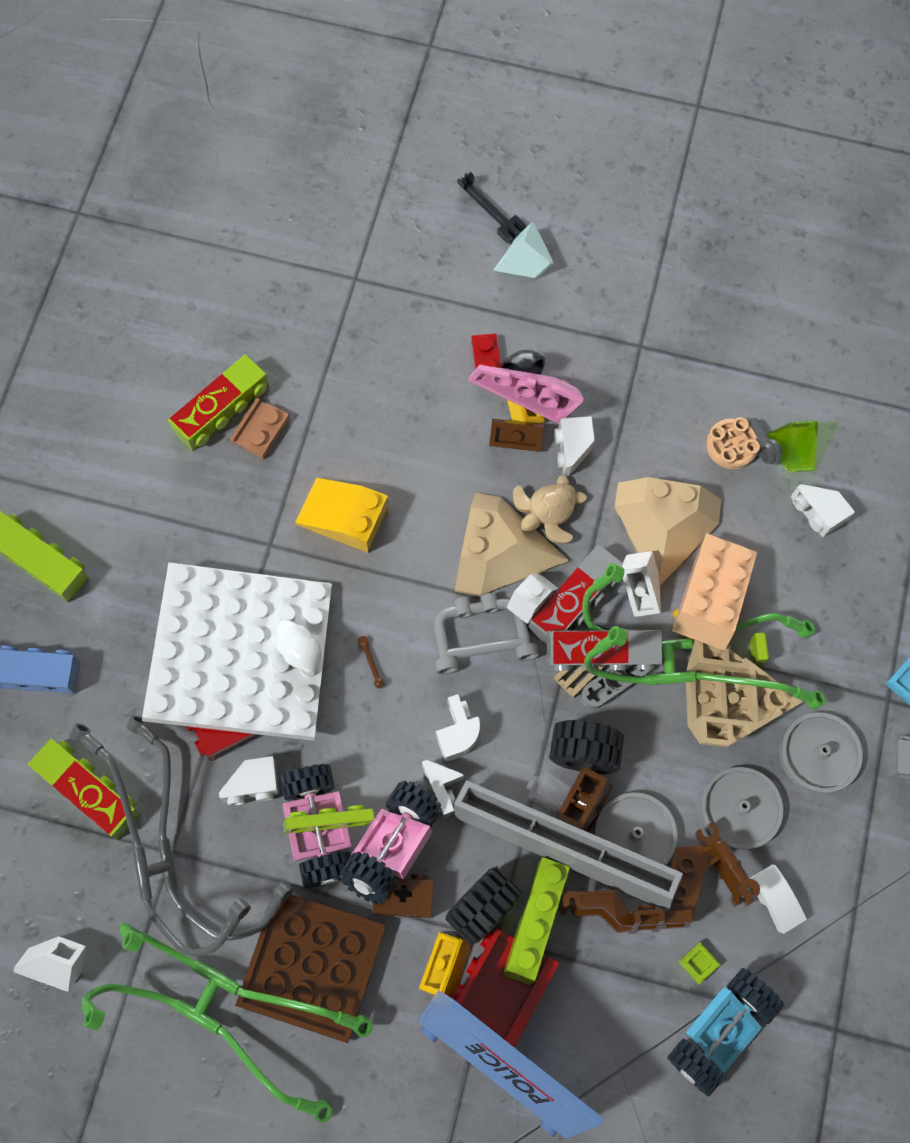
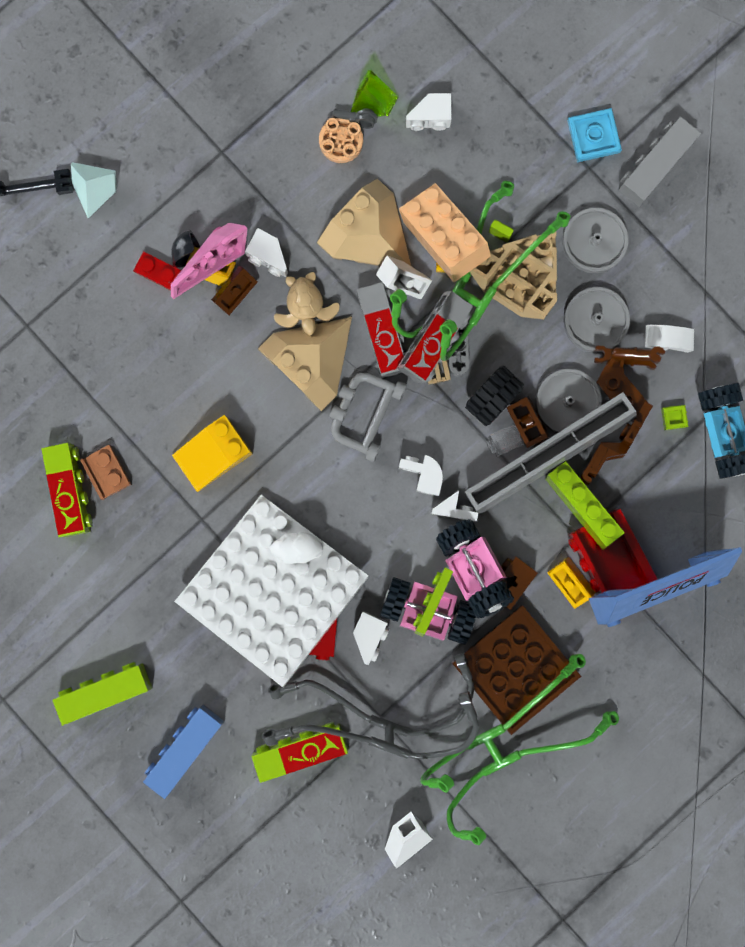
camera: 50 degrees left, 15 degrees up
reddish brown hinge [358,636,385,689] -> none
black tyre [445,866,522,945] -> none
white slope [506,573,559,624] -> none

